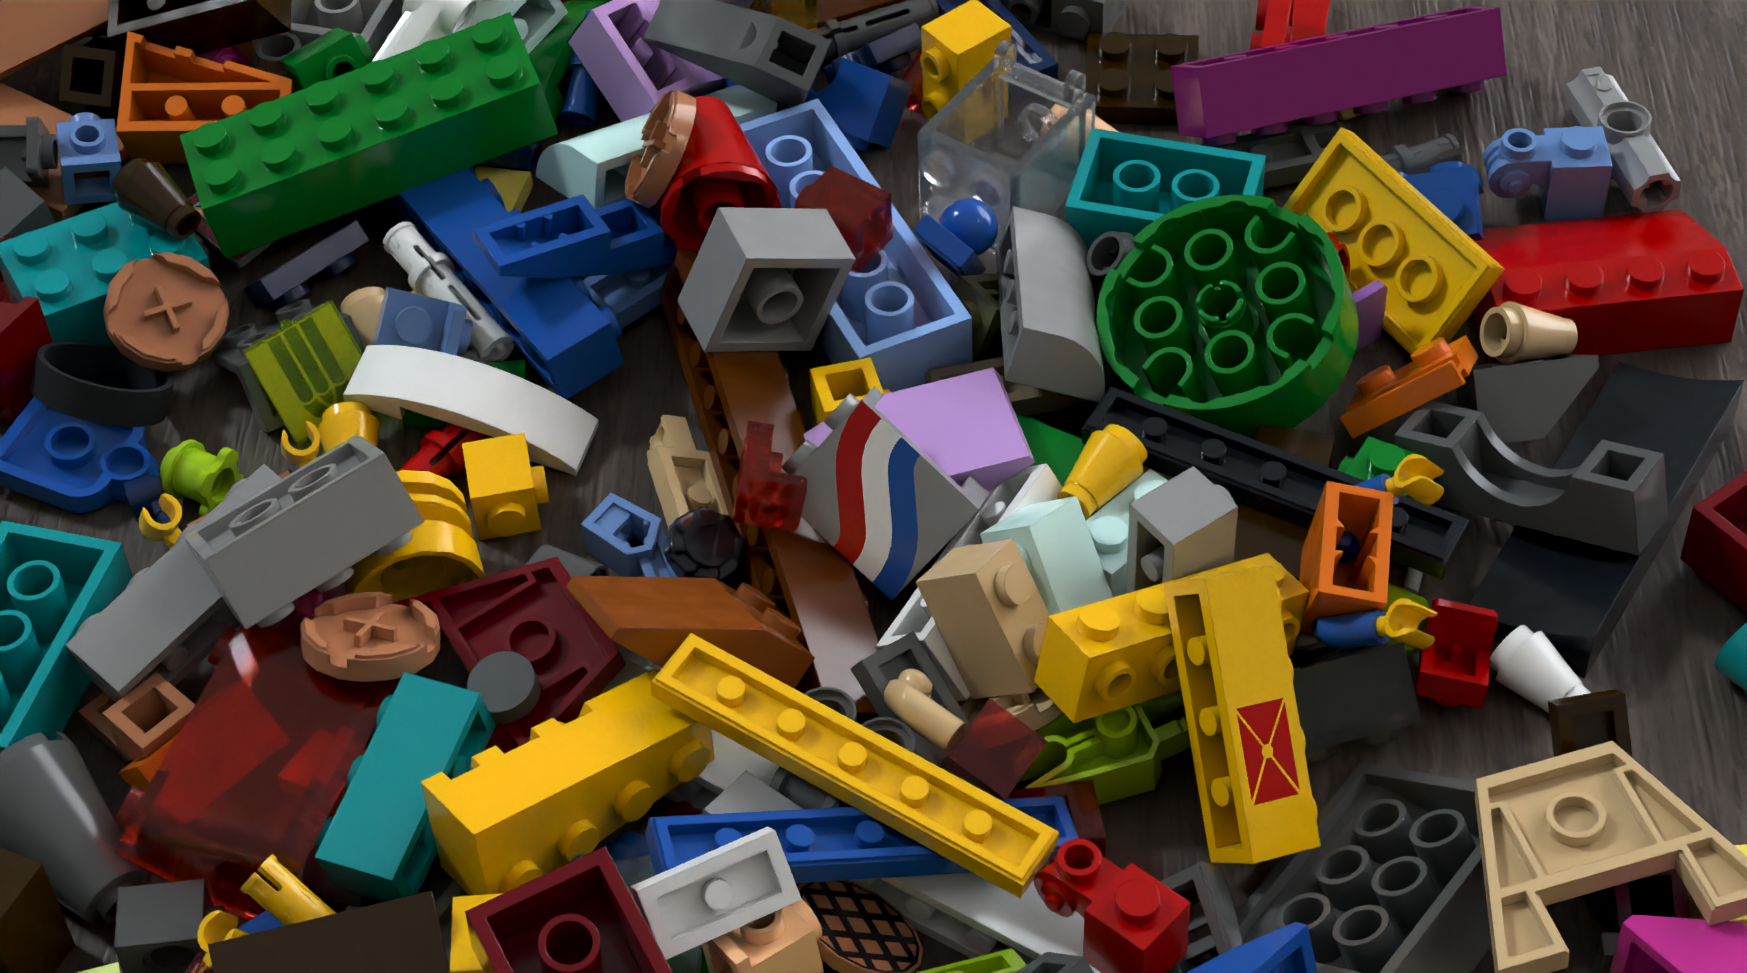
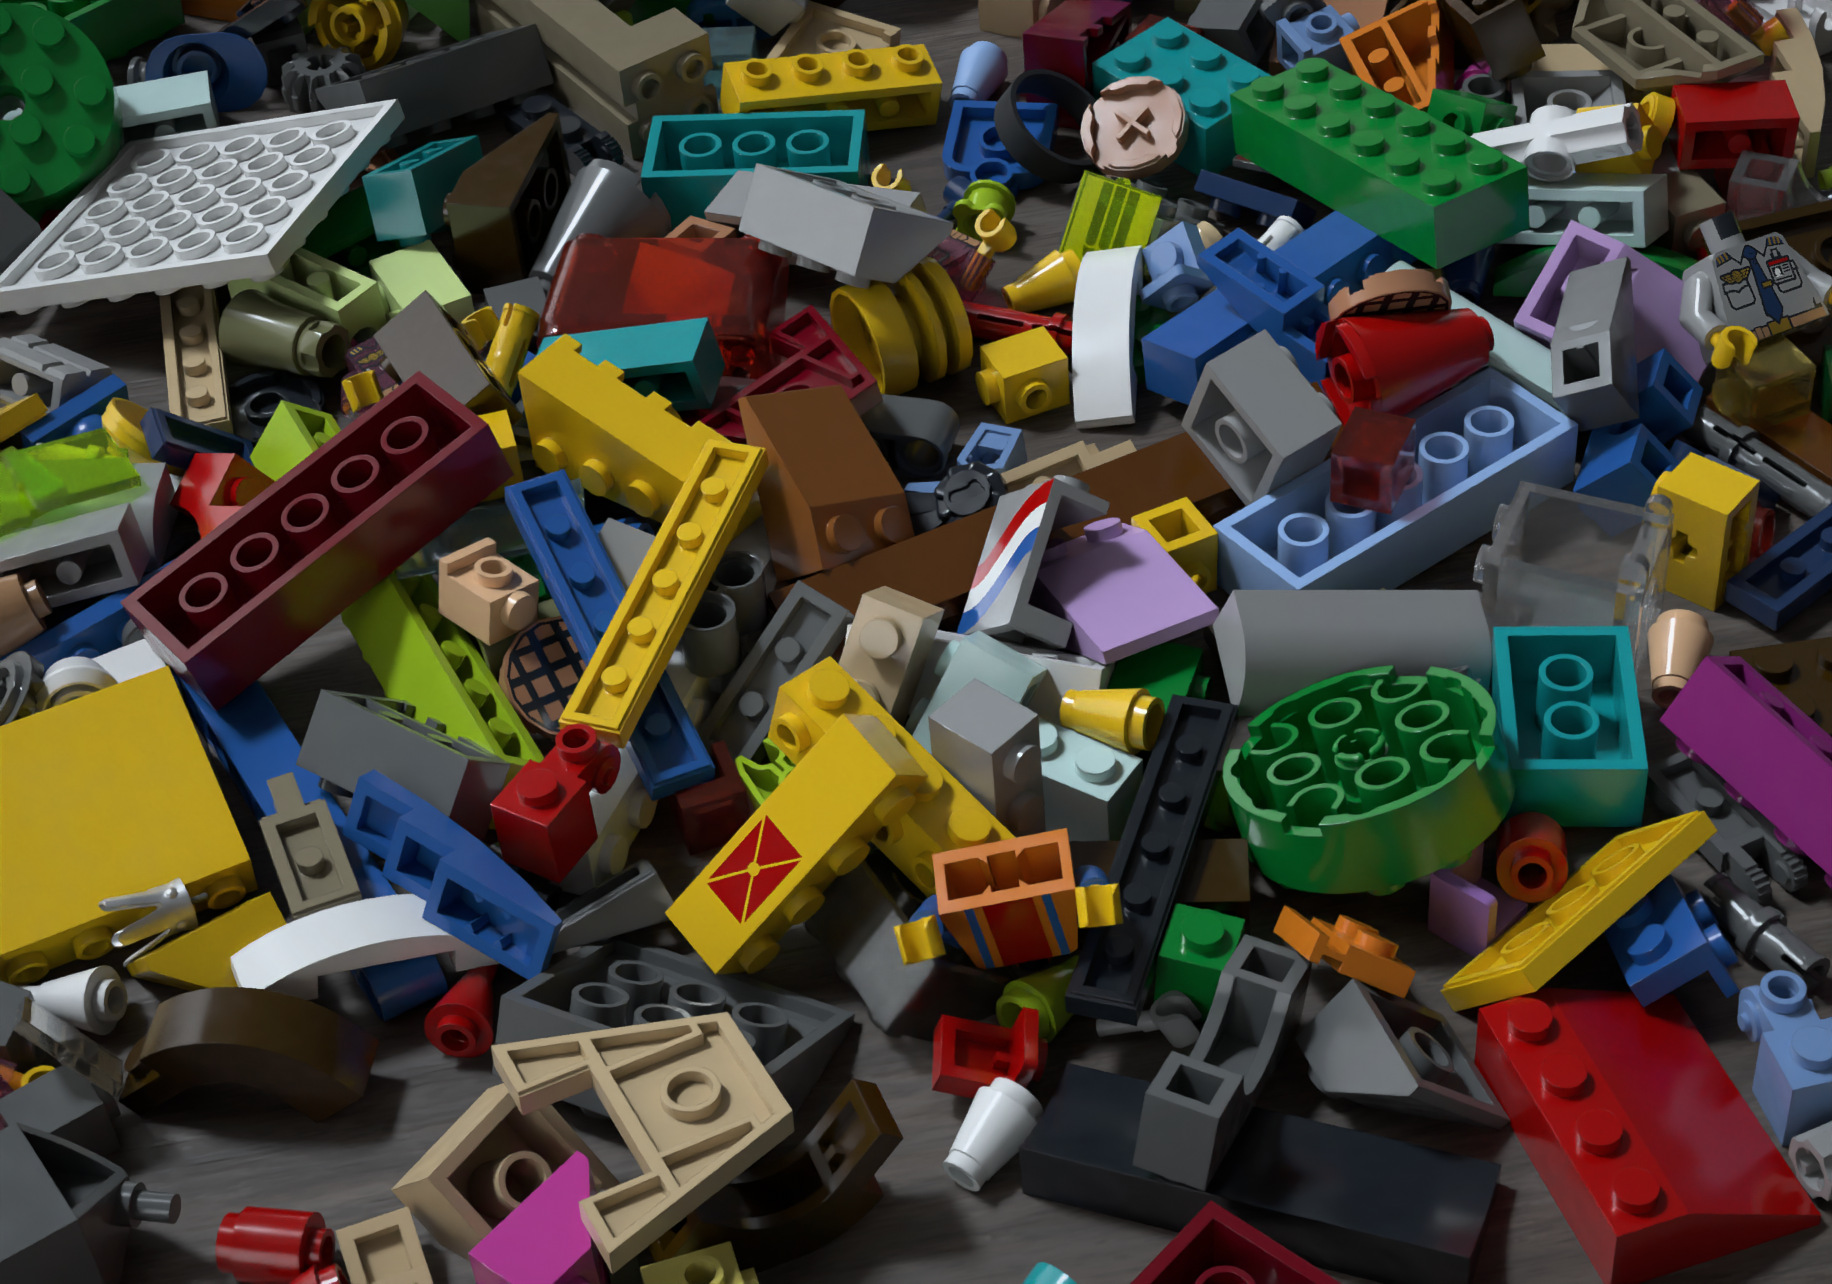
camera: 80 degrees right, 5 degrees down
dark brown cone [112,158,201,241] -> none
nougat tile [300,592,440,682] -> none
dark grey tile [467,651,541,724] -> none
white plate [630,826,802,960] -> none
clear red bracket [732,420,808,531] -> none
tan arm [884,669,966,752] -> none
blue tile [913,198,998,278] -> none
clear red panel [946,698,1048,799] -> none
tan cone [1480,301,1578,364] -> none

